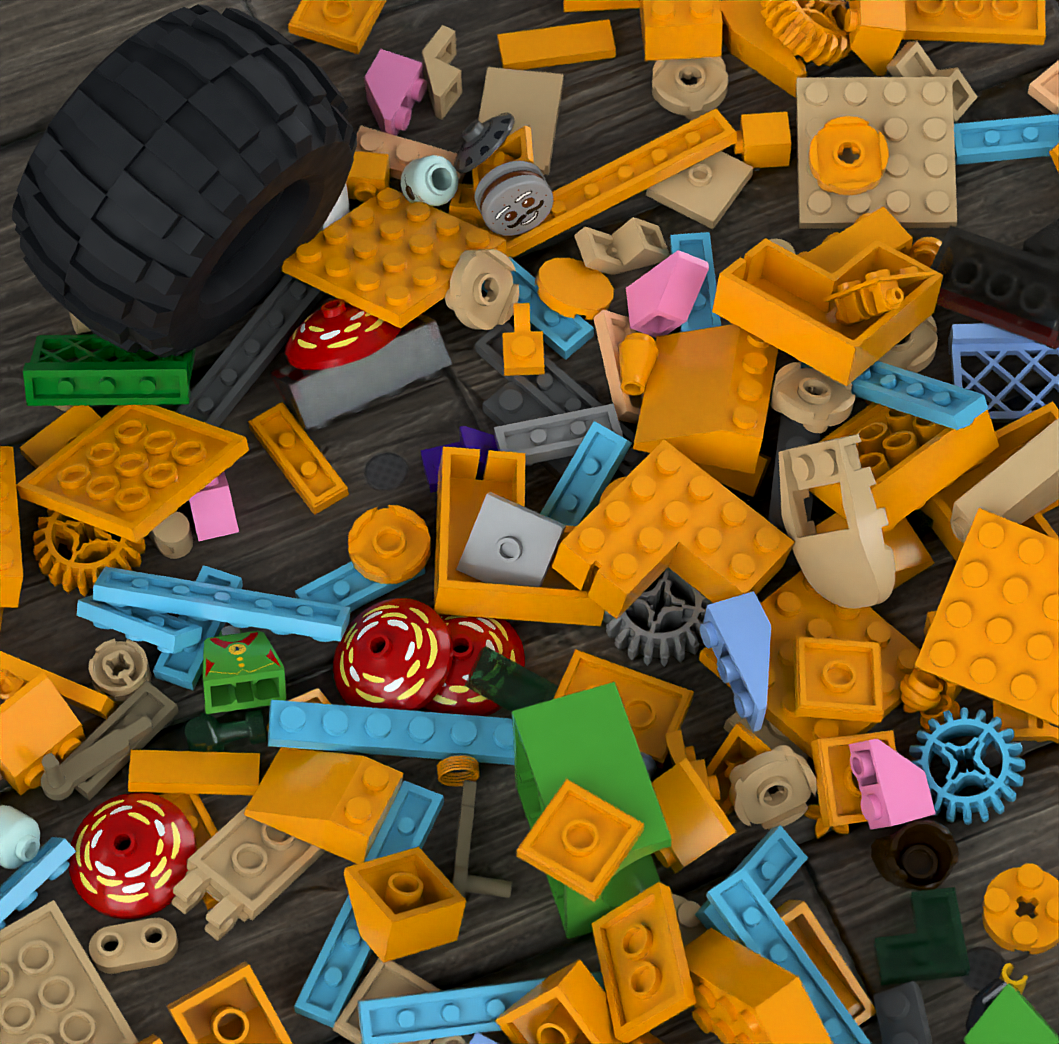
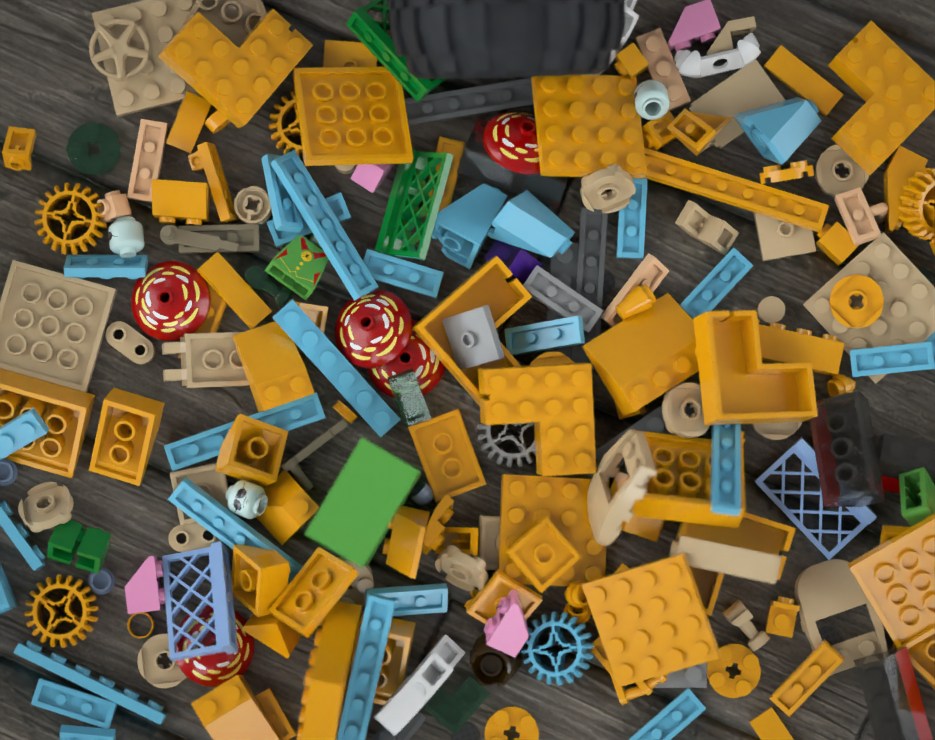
camera: 45 degrees right, 25 degrees up
light orange tile [348,505,431,584] -> none
dark grey dish [454,112,515,173] -> none
light grey head [475,161,553,236] -> none
light orange plate [502,303,545,376] -> none
light orange tile [517,779,644,902] -> none
light orange tile [535,258,614,320] -> none
bright pink slope [626,250,709,338] -> none
light blue slope [700,591,771,732] -> none
light orange hinge [822,266,937,326] -> none
none -> light aqua head [226,480,268,519]
none -> light orange slope [256,470,320,545]
none -> white slope [374,635,466,736]
none -> green fence [375,150,454,260]
none -> medium azure slope [432,183,508,269]
none -> medium azure slope [487,190,575,258]
none -> white piece [674,33,761,78]
none -> medium azure slope [734,97,822,165]
none -> light orange plate [759,160,814,184]
none -> light nougat plate [834,187,888,246]
none -> medium azure plate [850,341,935,377]

